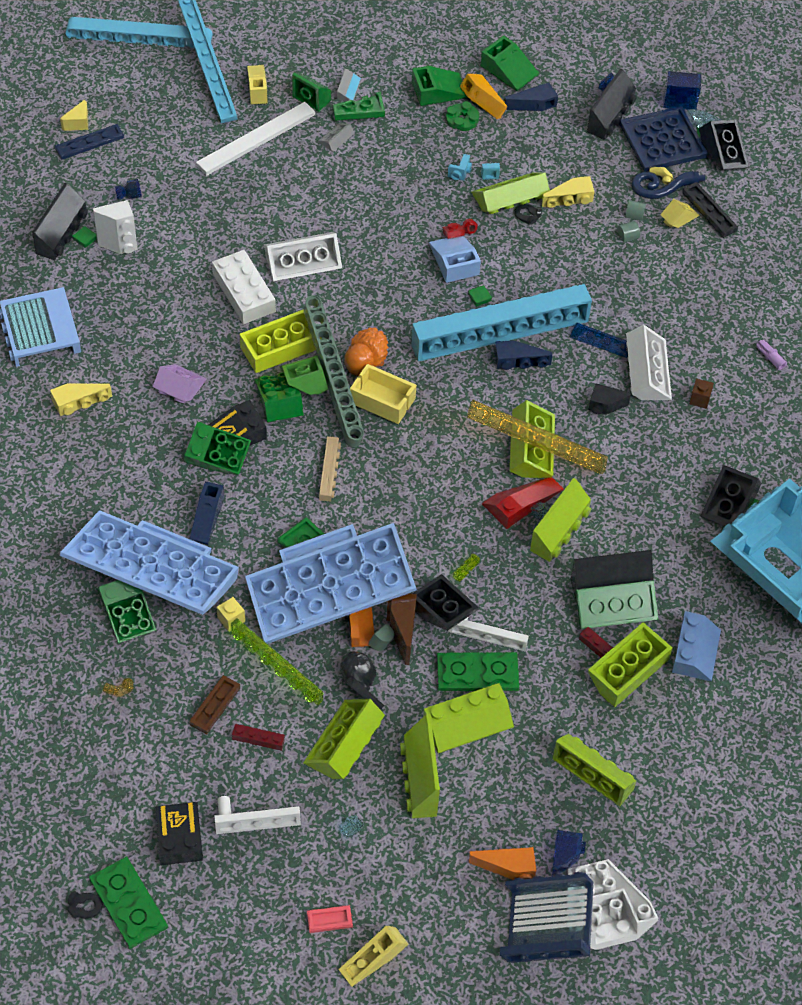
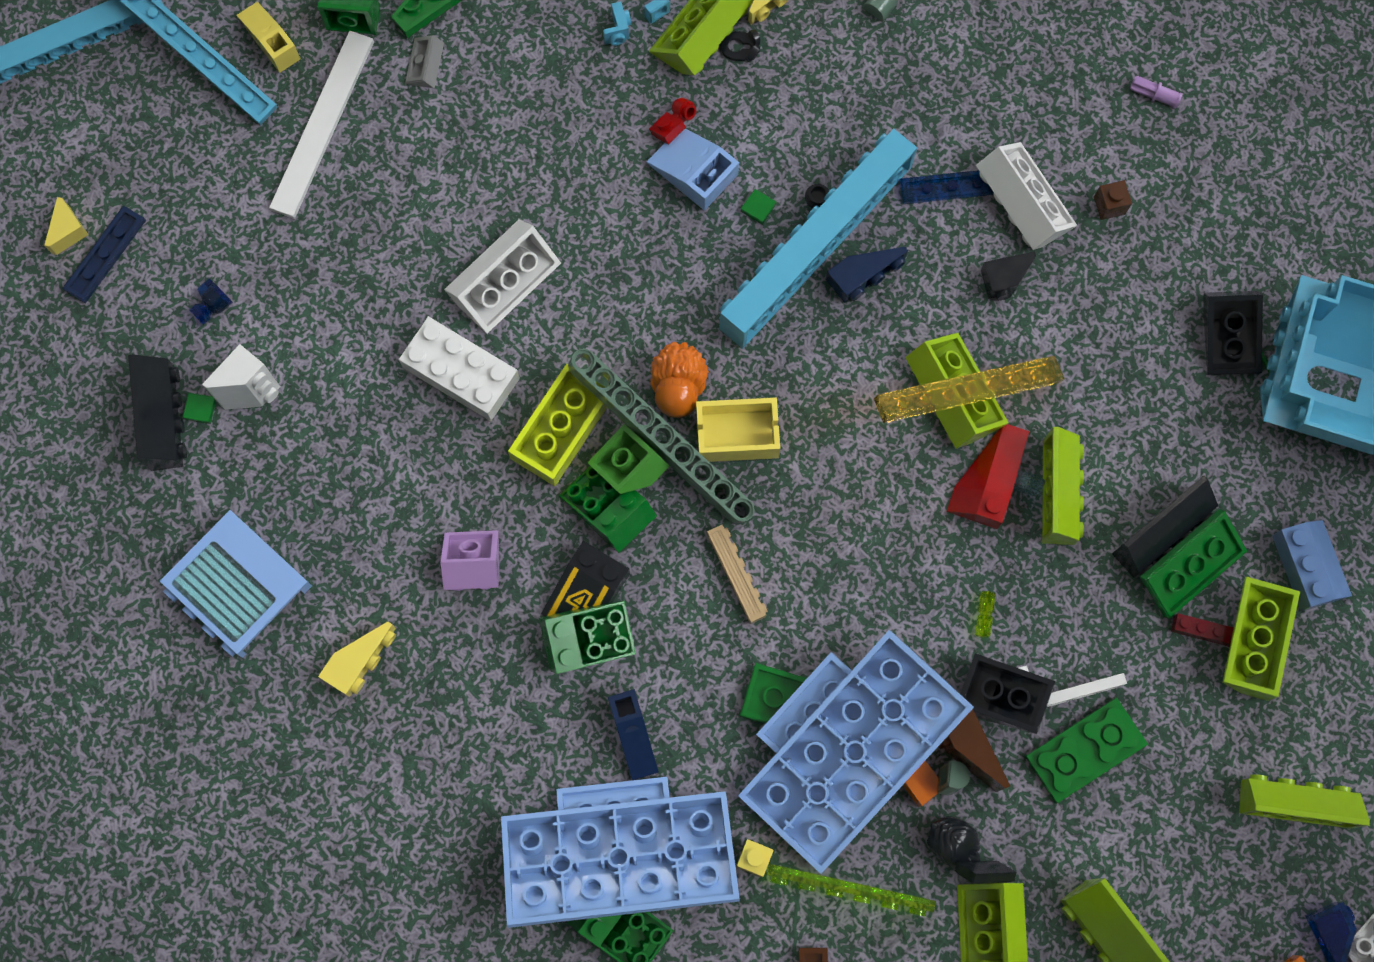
camera: 30 degrees left, 20 degrees up
lime slope [423,683,514,753] -> none

